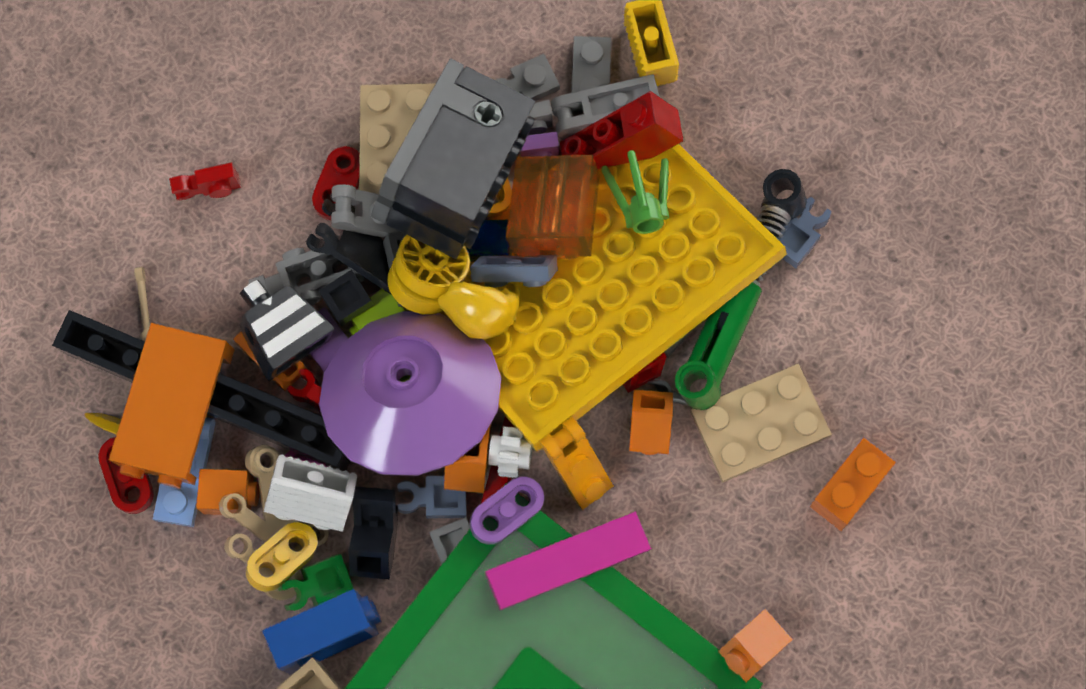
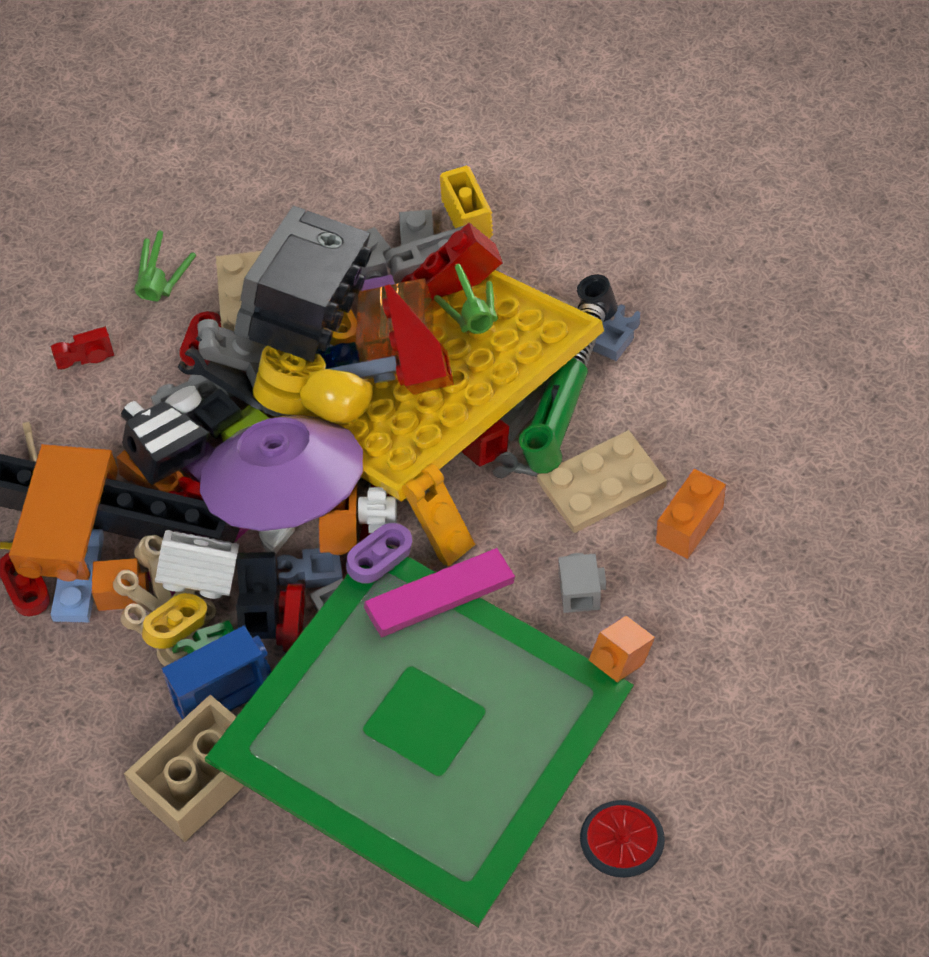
camera: 10 degrees left, 20 degrees down
orange brick [629,390,673,455] -> none
none -> bright green plant [134,230,196,302]
none -> white tile [165,386,202,414]
none -> red plate [276,583,305,654]
none -> red slope [382,284,454,395]
none -> light grey brick [558,553,606,613]

